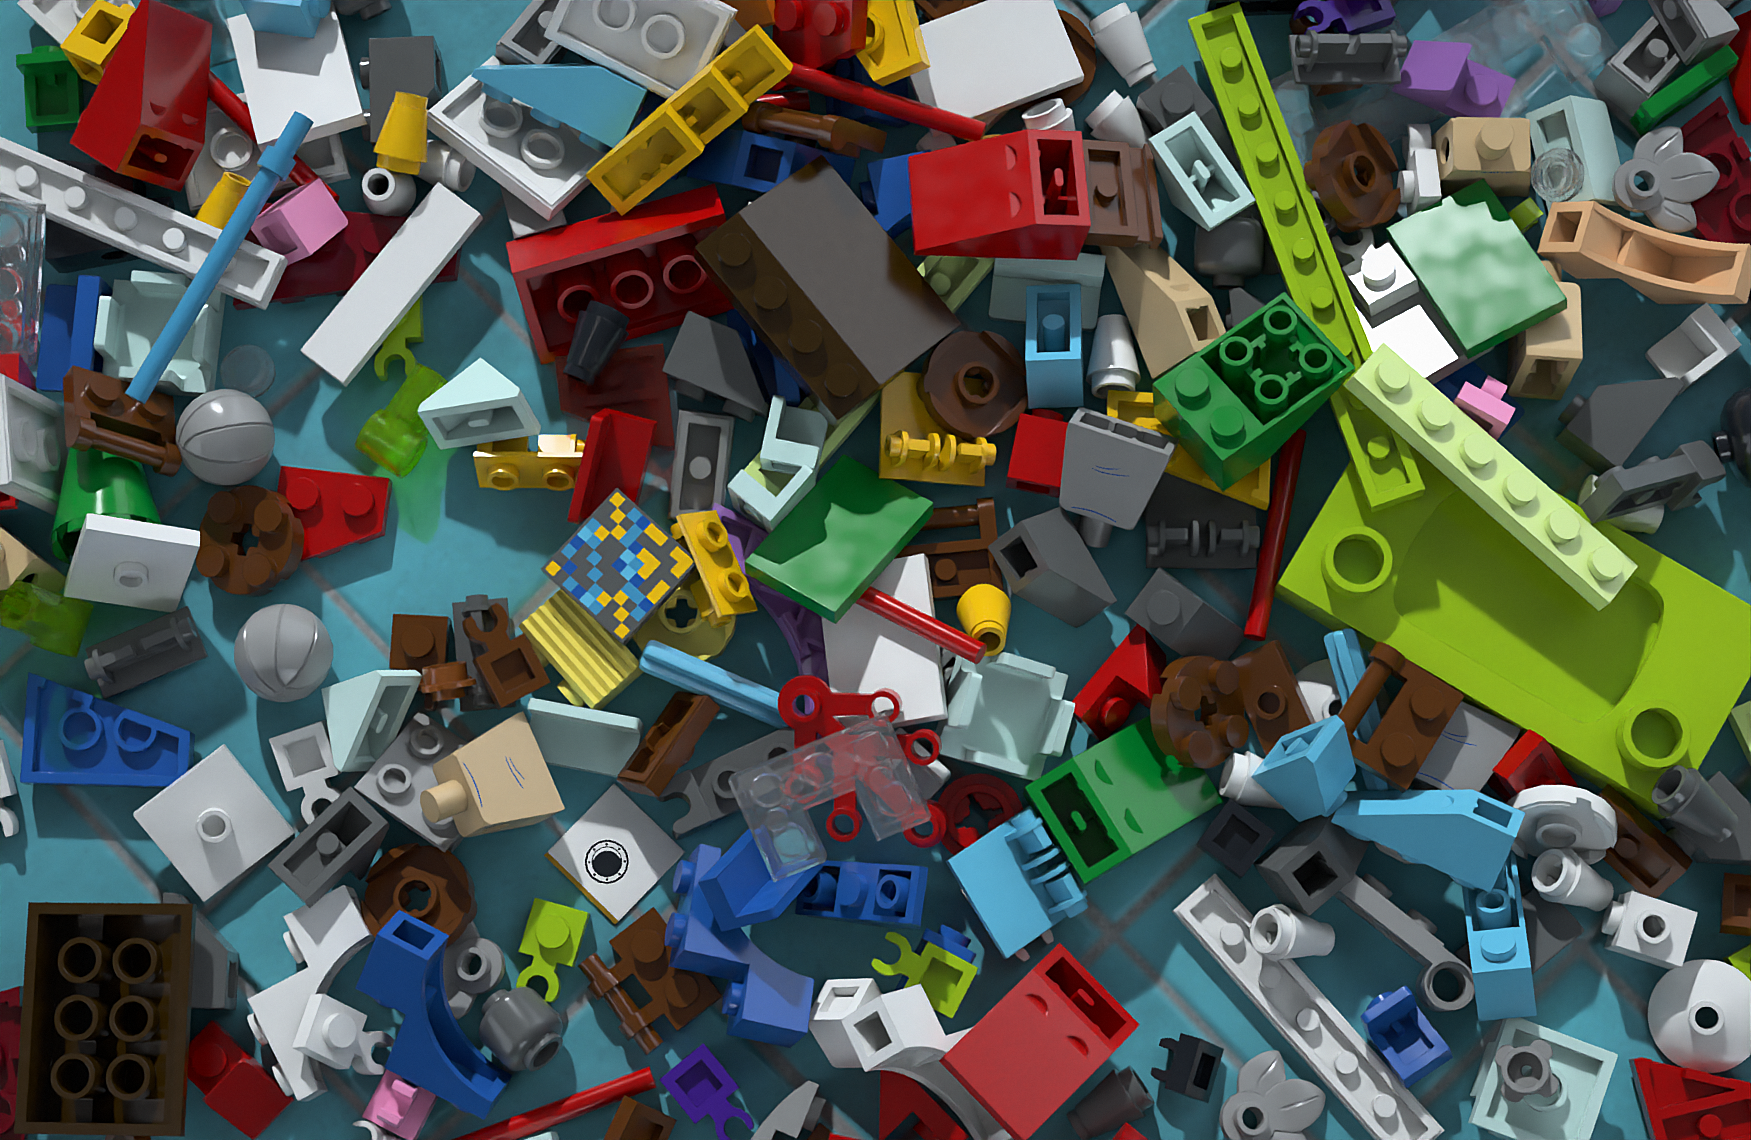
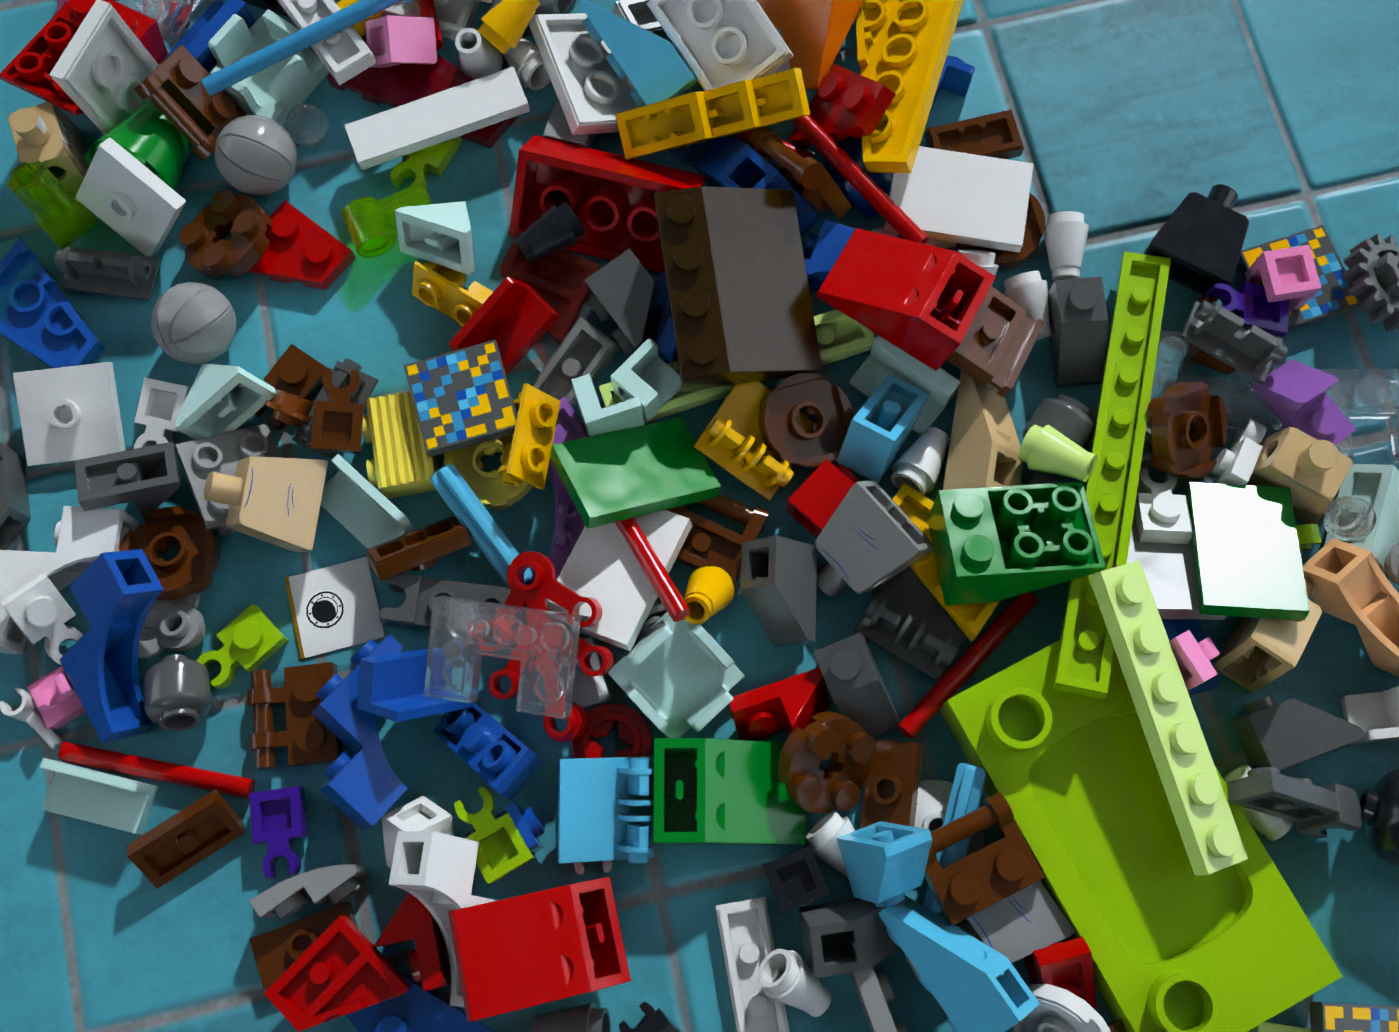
camera: 30 degrees right, 5 degrees down
light aqua slope [1148,111,1255,231] -> none
none -> yellowish green cone [1019,424,1097,482]

